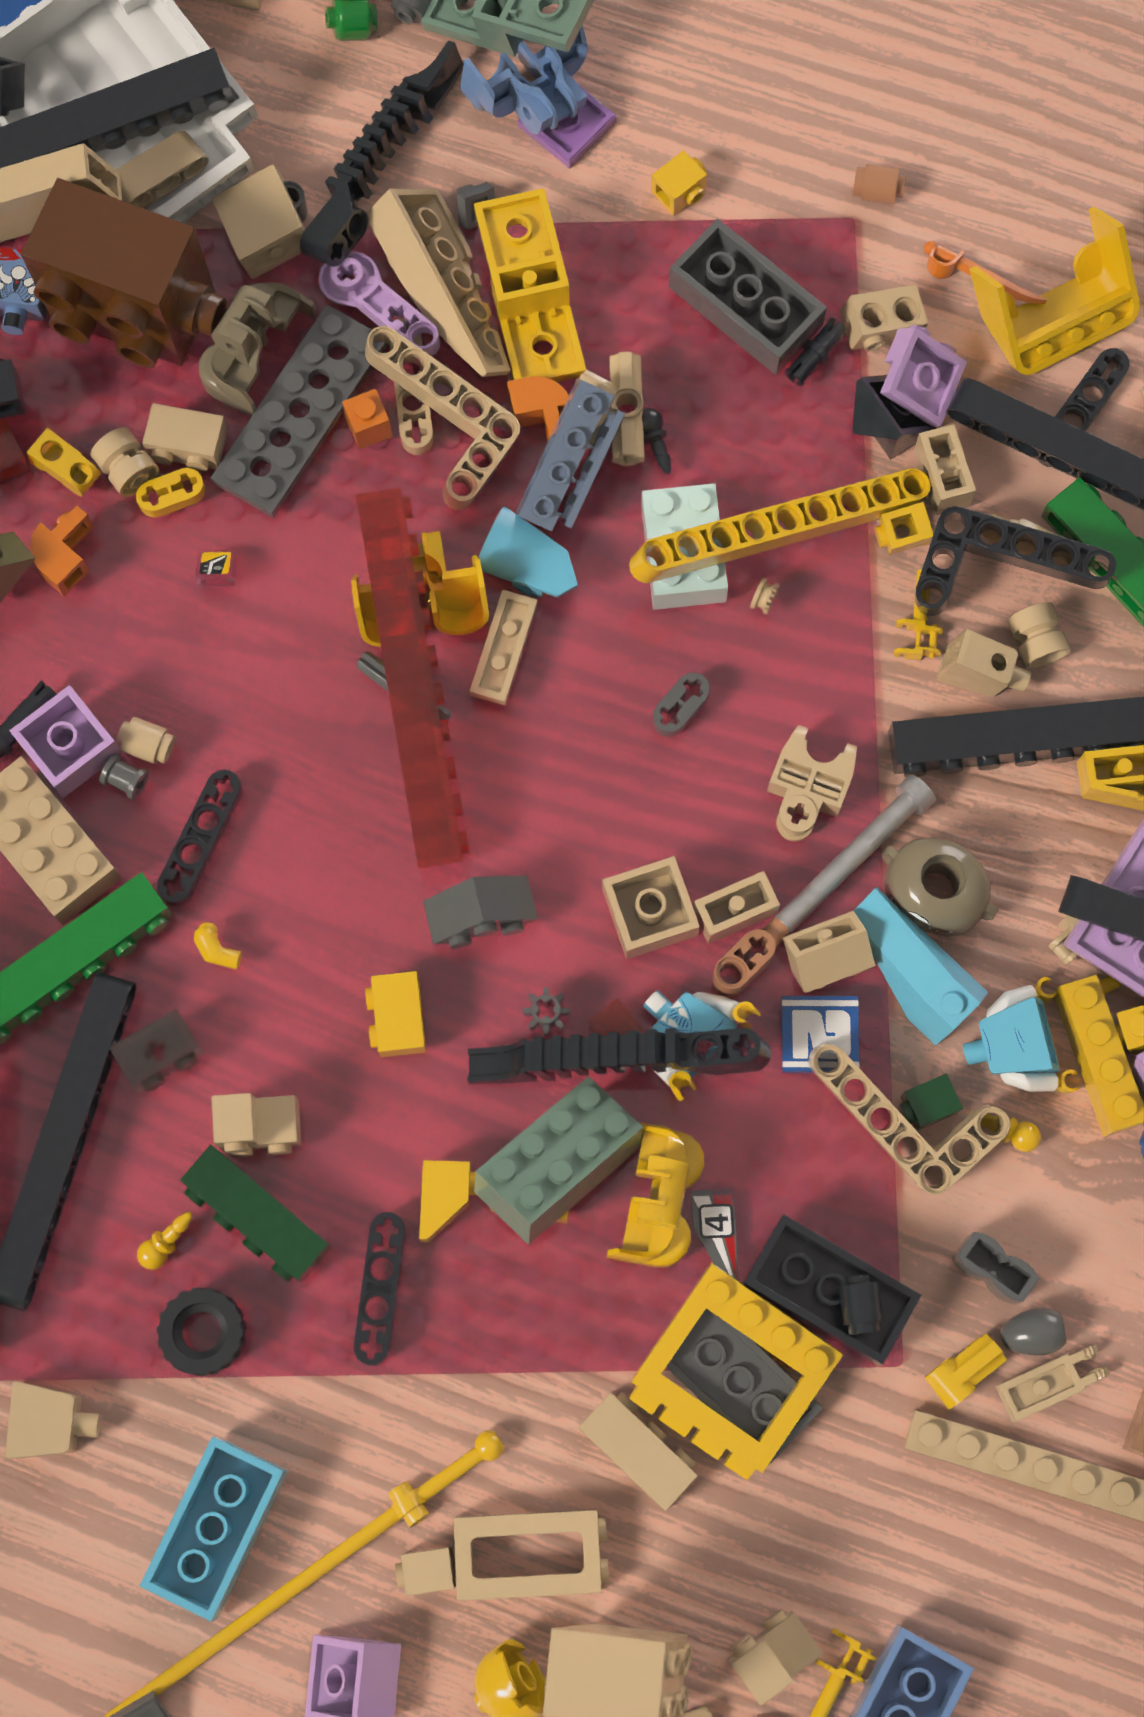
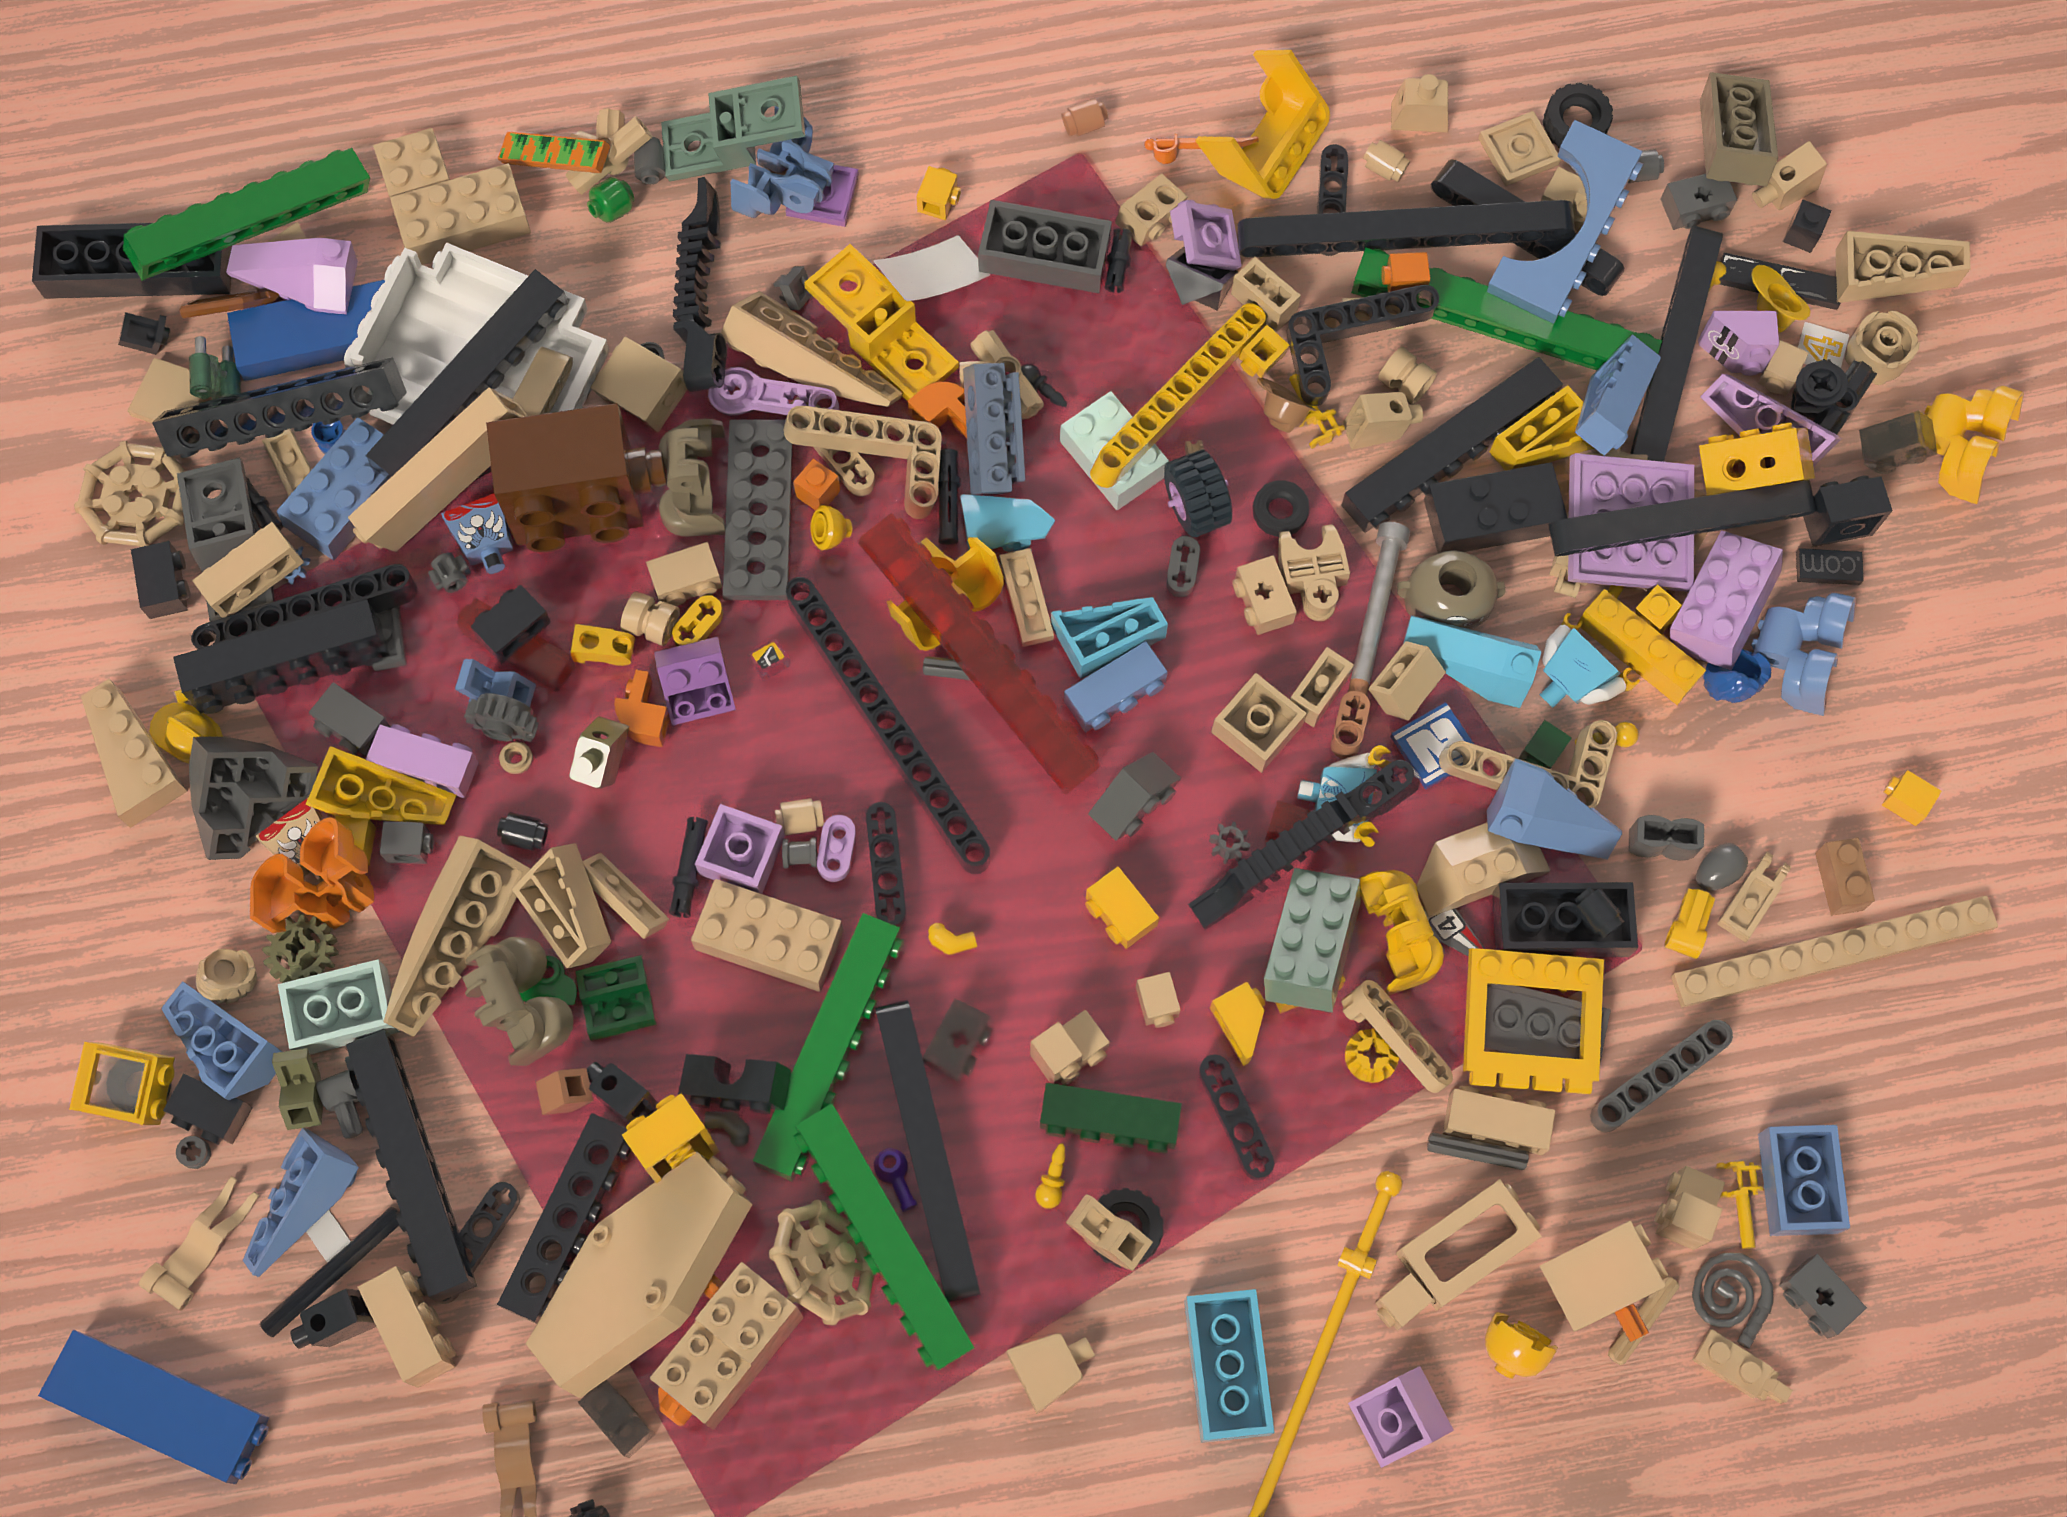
camera: 35 degrees left, 5 degrees down
none -> medium lavender slope [654,637,736,725]
none -> black beam [786,577,990,874]
none -> yellow brick [810,505,852,550]
none -> lavender plate [817,815,856,882]
none -> white sticker [874,236,990,301]
none -> dark purple bar [874,1148,918,1212]
none -> black pin [938,449,961,545]
none -> medium azure wedge [1051,597,1168,679]
none -> medium blue brick [1064,641,1168,732]
none -> tan brick [1066,1194,1153,1271]
none -> tan brick [1136,972,1181,1028]
none -> black wheel [1164,449,1232,538]
none -> tan brick [1232,555,1297,635]
none -> black tyre [1252,480,1310,537]
none -> medium nougat piece [1257,378,1316,433]
none -> tan beam [1341,980,1453,1093]
none -> yellow gear [1345,1028,1399,1083]
none -> orange brick [1382,252,1430,292]
none -> tan wedge [1417,823,1550,918]
none -> black brick [1424,462,1568,554]
none -> dark grey axle [1427,1132,1529,1170]
none -> medium blue wedge [1487,758,1622,860]
none -> dark grey beam [1590,1020,1733,1132]

